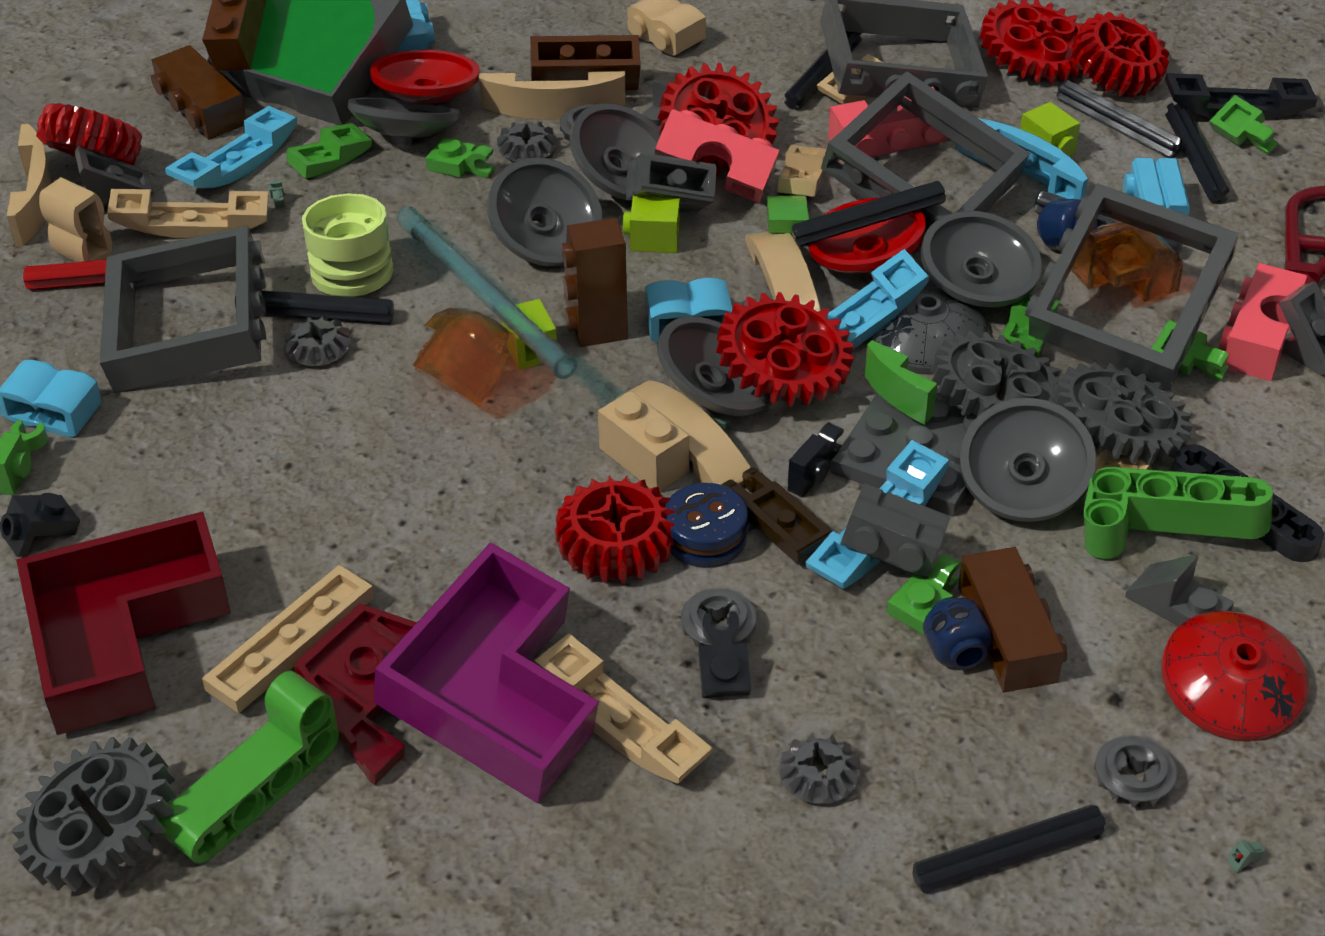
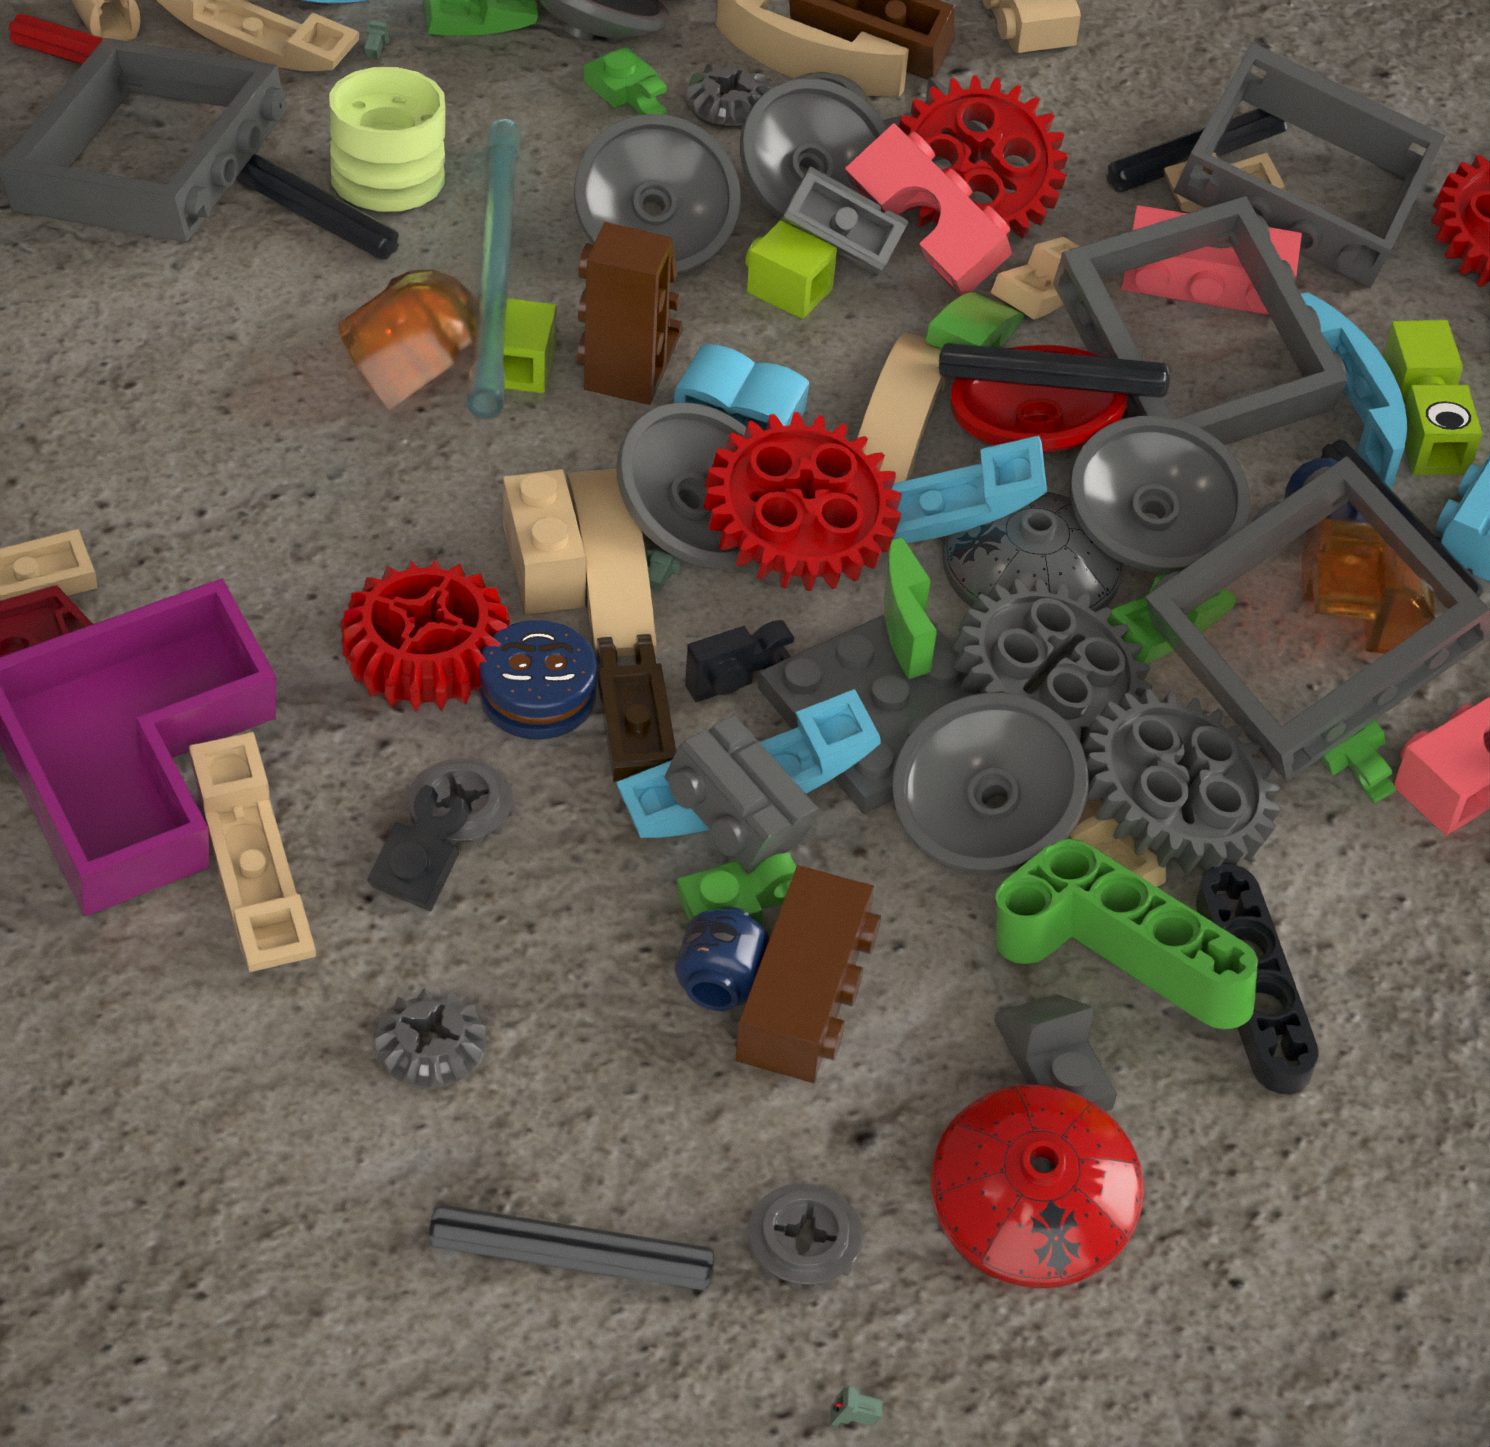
camera: 25 degrees right, 5 degrees up
flat silver gear [285,315,351,366] -> none
none -> lime brick [1405,385,1482,475]

